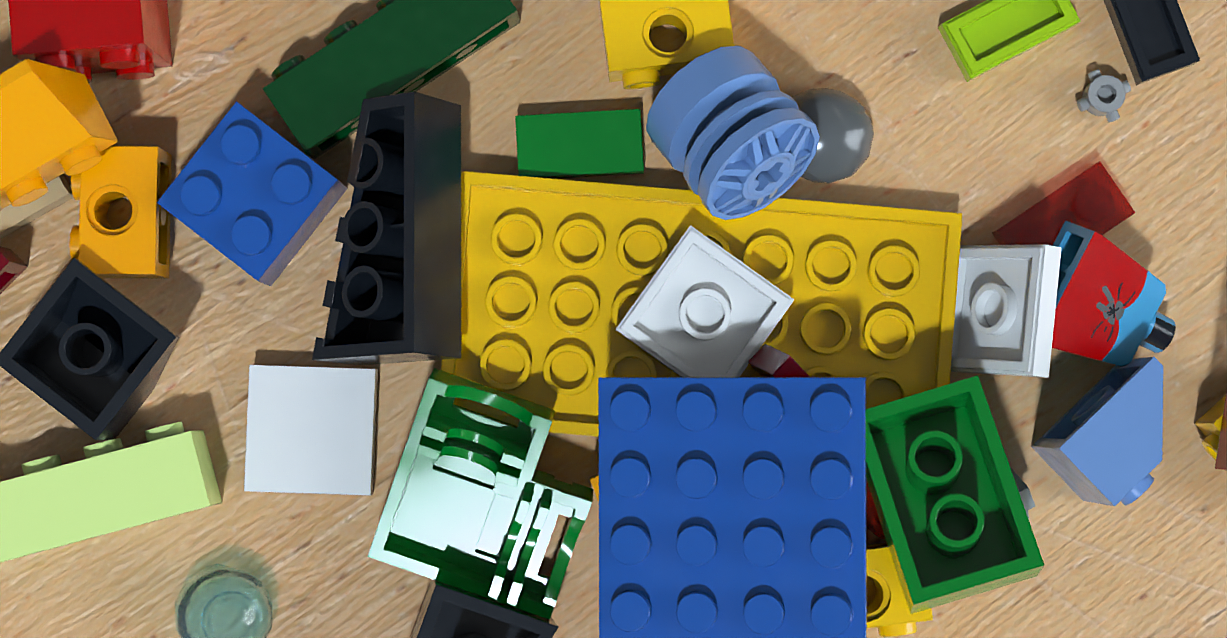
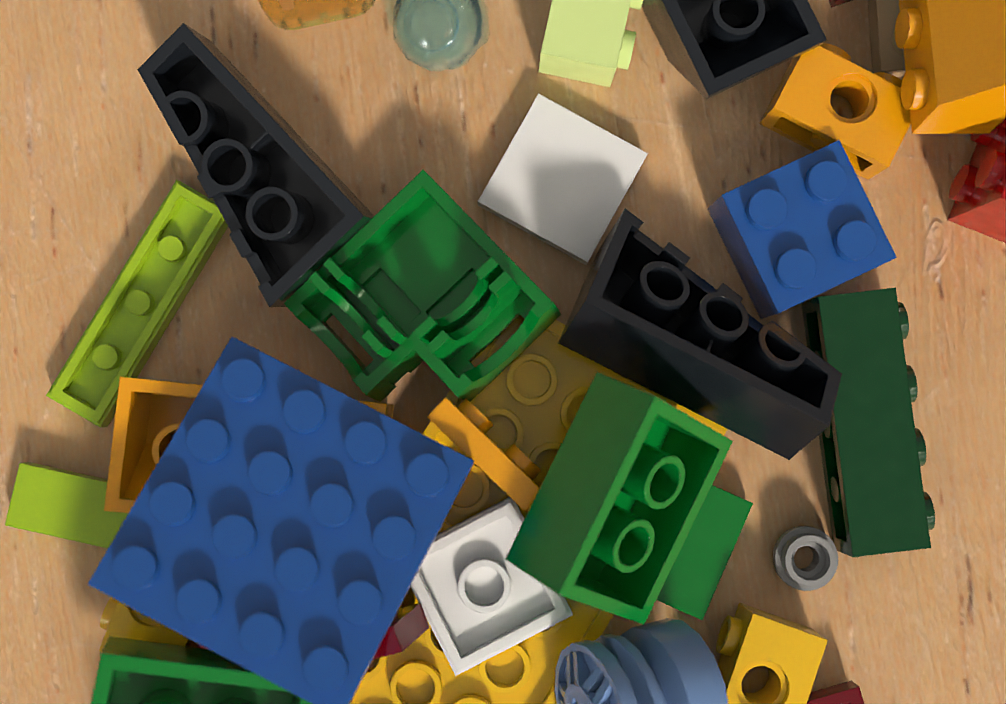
camera: 115 degrees right, 0 degrees up
none -> light orange plate [427,397,541,511]
none -> green brick [505,372,733,624]
none -> light grey plate [773,526,838,591]

